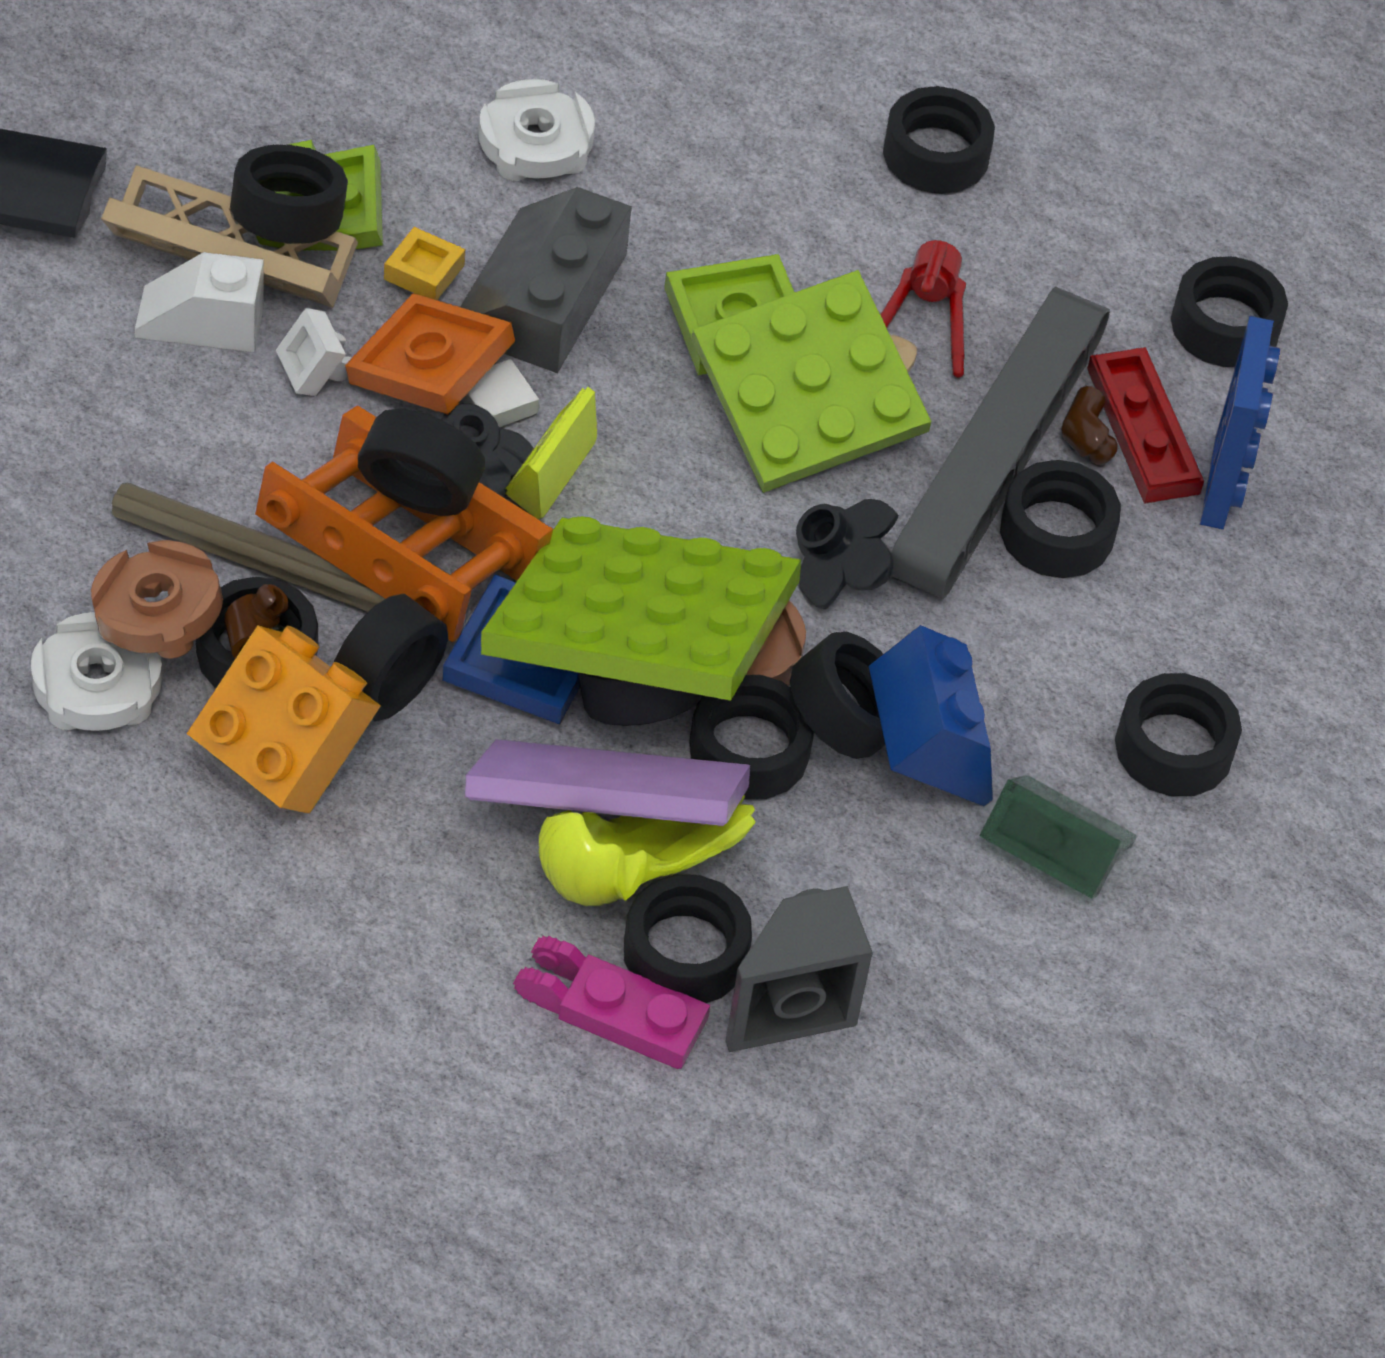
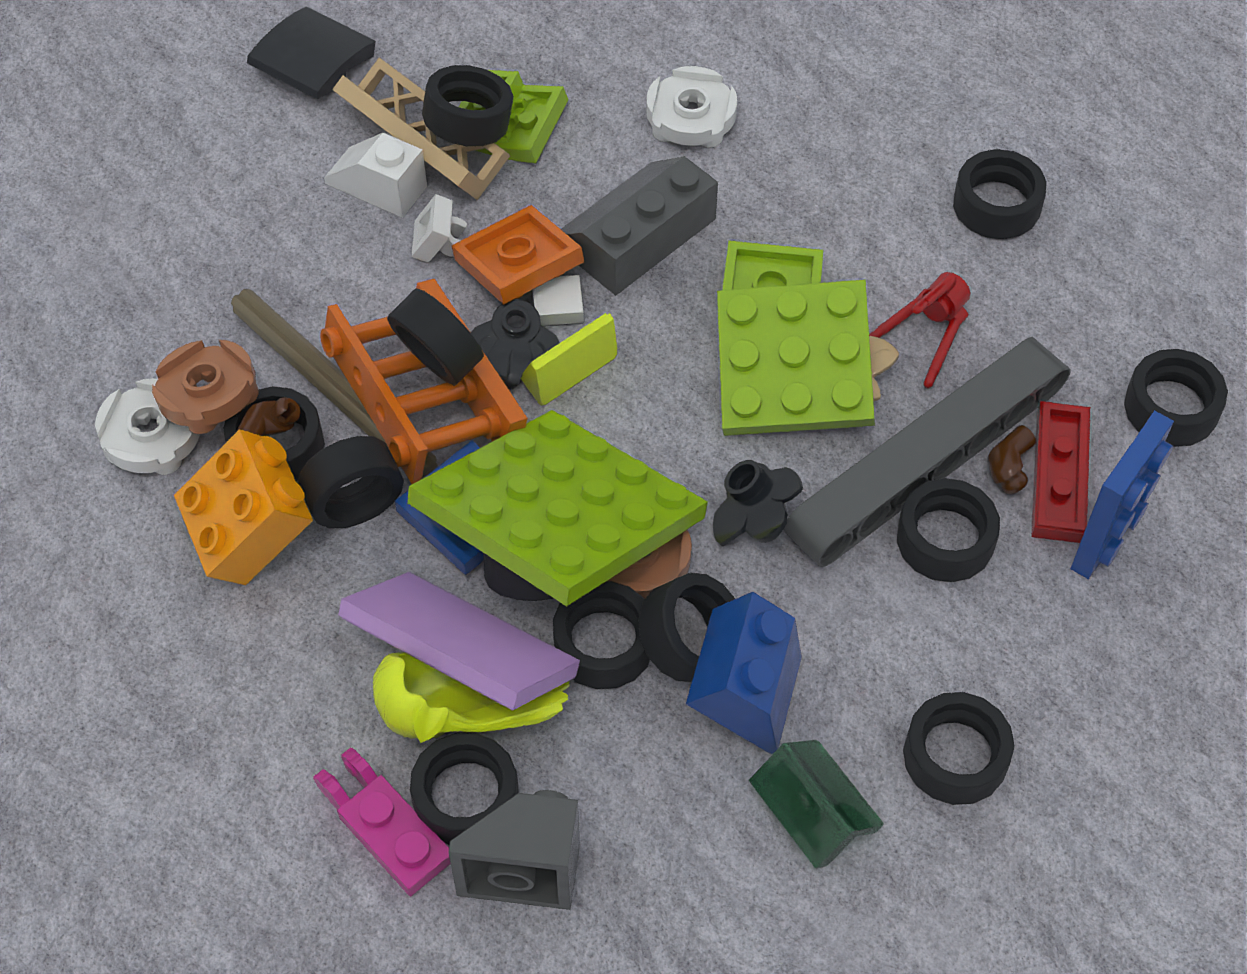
camera: 30 degrees right, 5 degrees up
yellow plate [384,227,466,300] -> none

